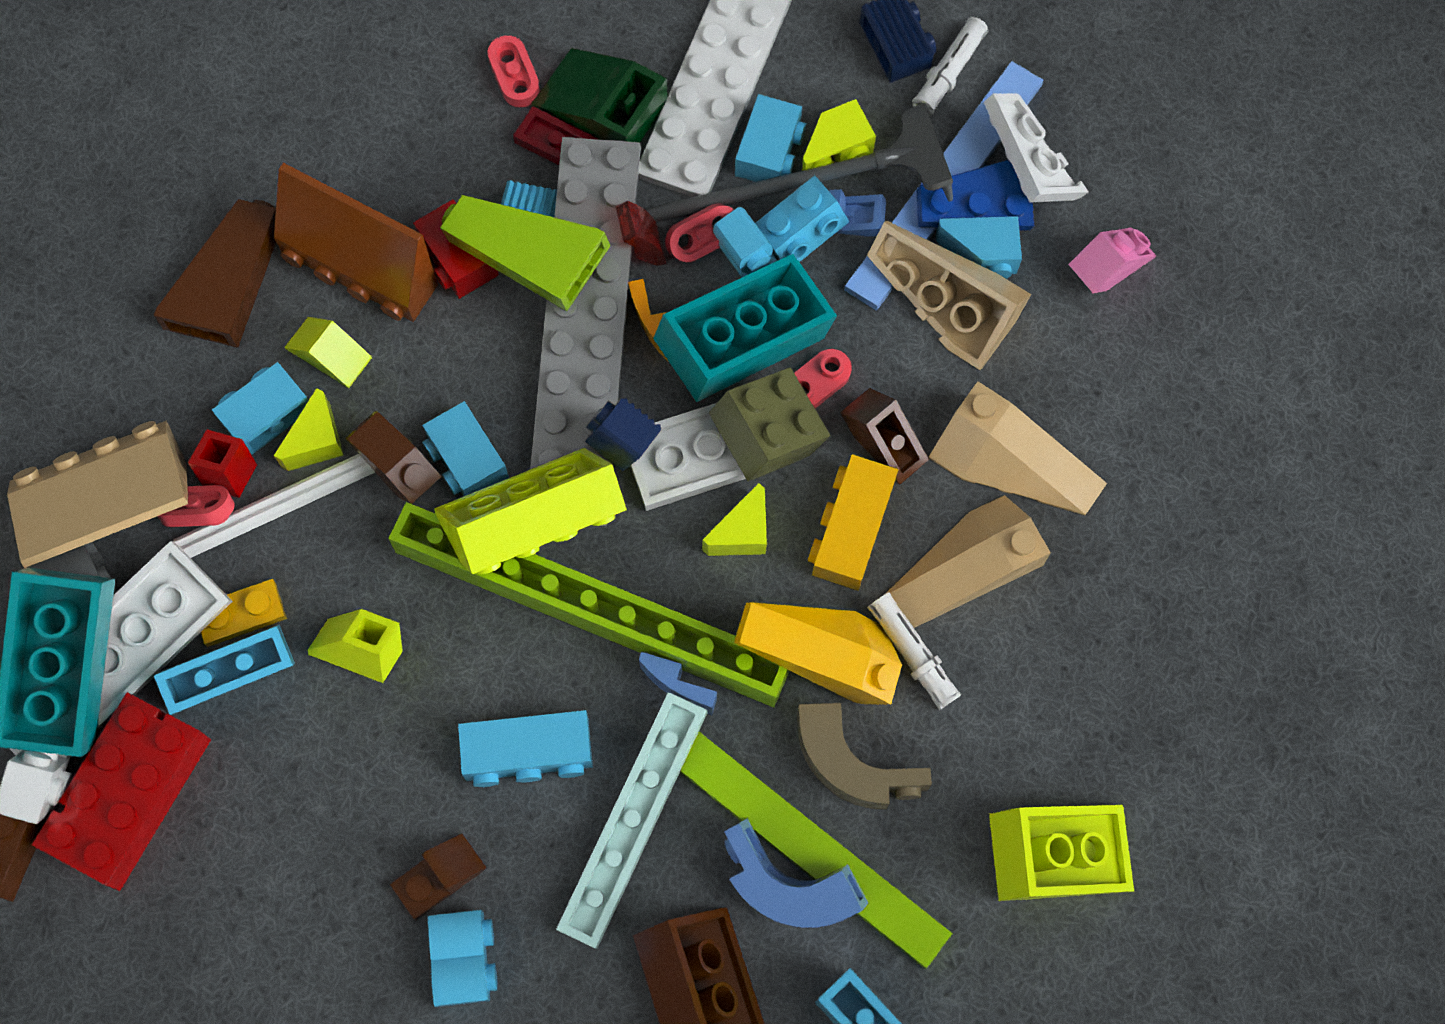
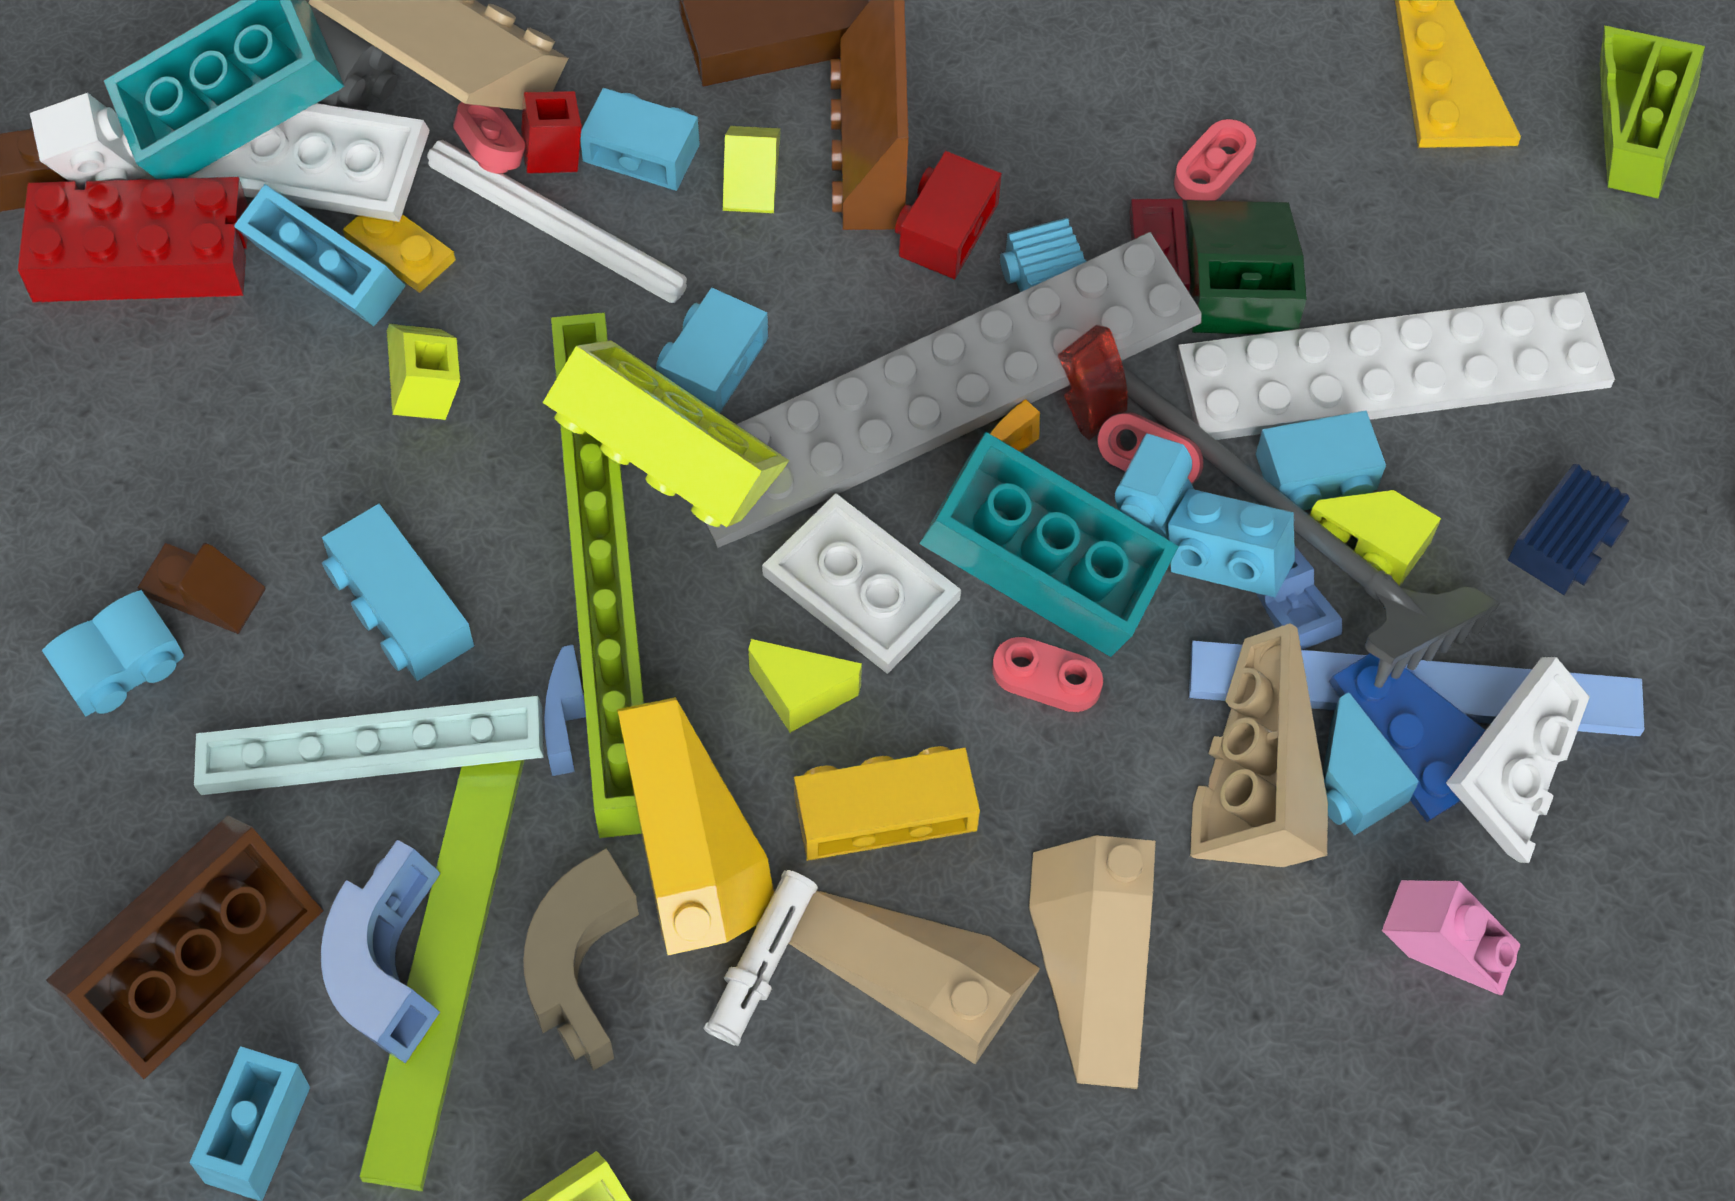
camera: 60 degrees right, 10 degrees down
neon yellow slope [274,388,344,471] -> none
reddish brown slope [345,411,442,504] -> none
lime slope [440,195,610,311] -> none
dark blue brick [585,398,661,471] -> none
olive brick [709,367,831,482] -> none
reddish brown slope [840,388,929,485] -> none
white pin [912,17,988,116] -> none

